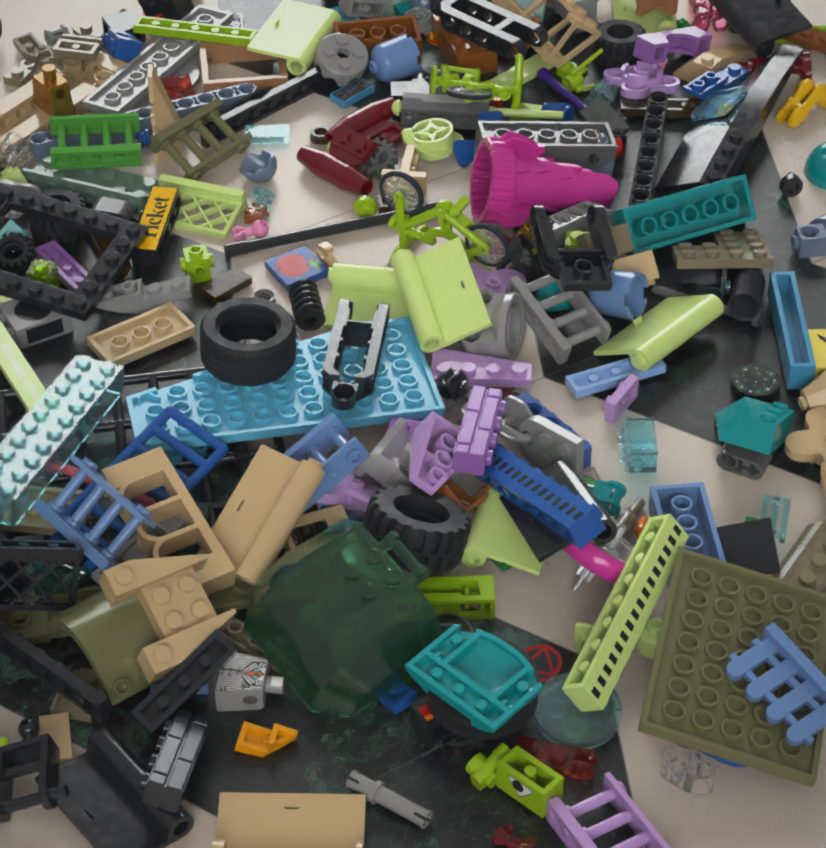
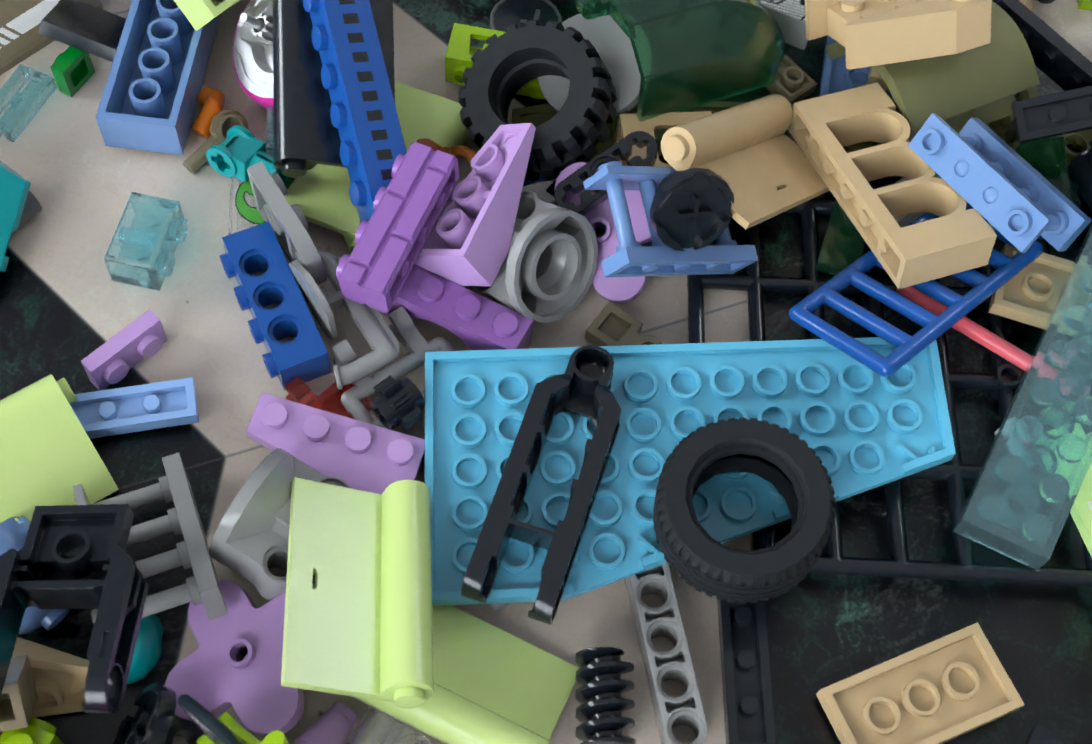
camera: 175 degrees left, 20 degrees up
none -> black beam [554,131,658,216]
none -> black tile [650,168,734,251]

